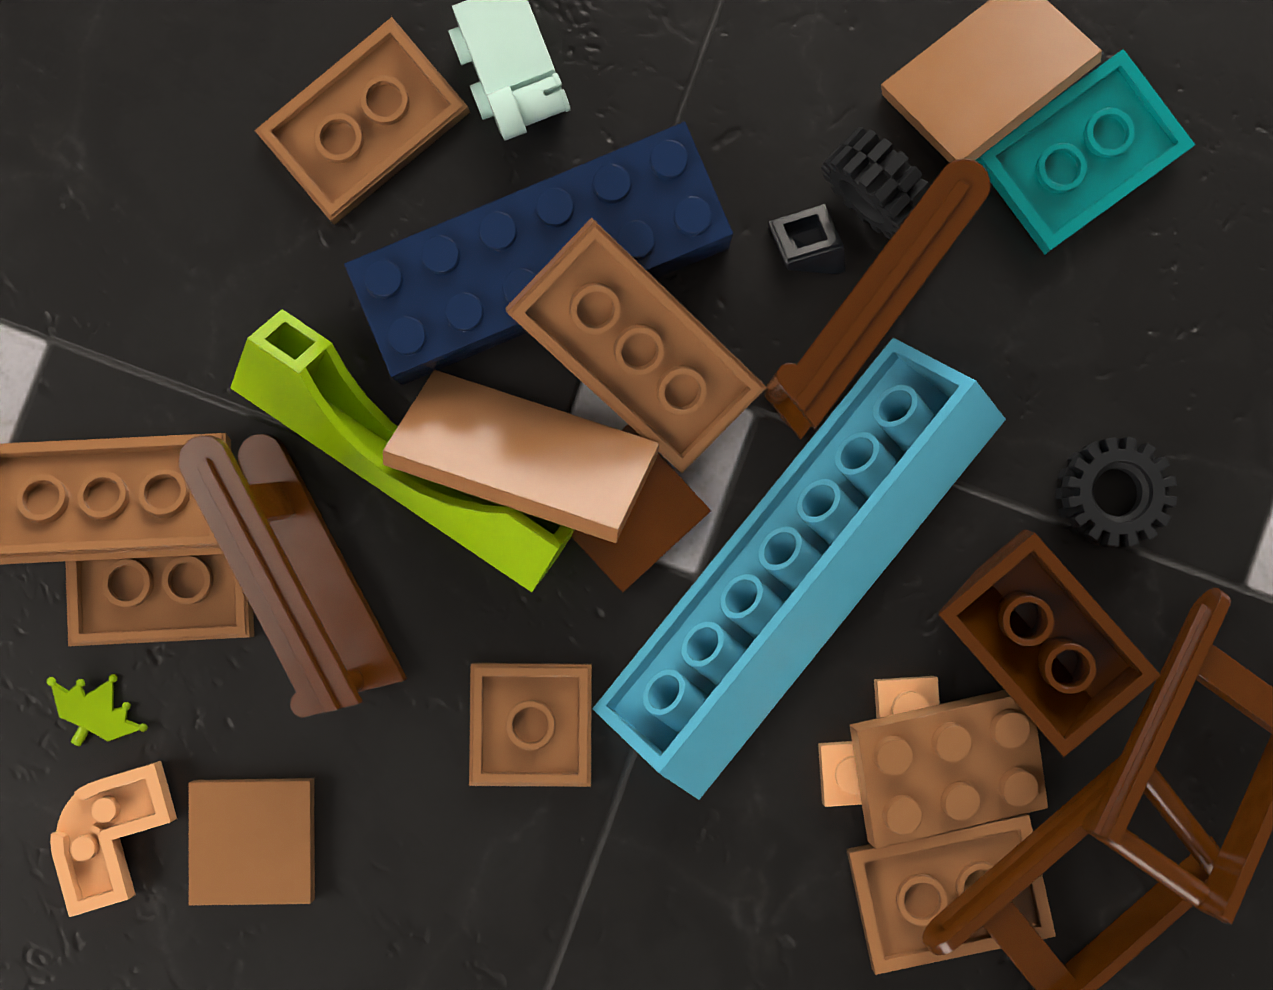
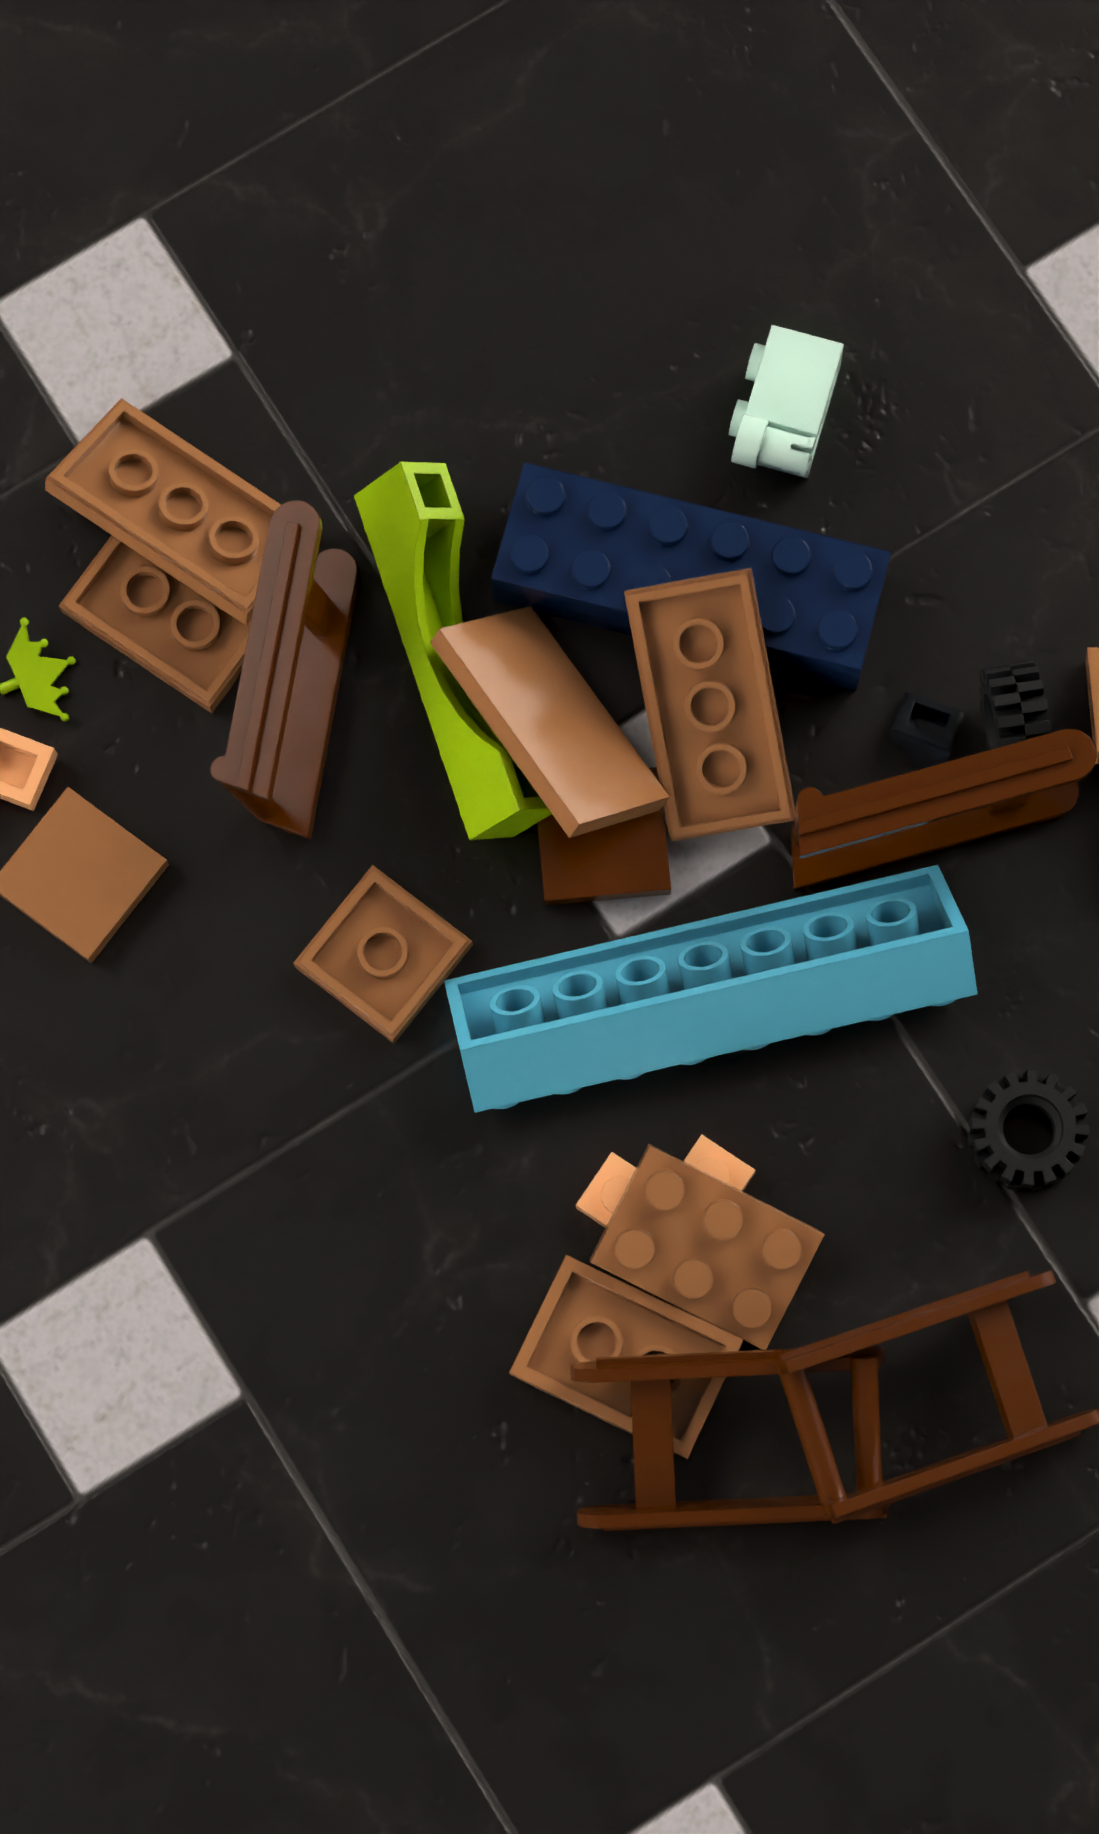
camera: 40 degrees right, 10 degrees down
medium nougat tile [255,17,470,225] -> none
reddish brown slope [938,529,1161,757] -> none

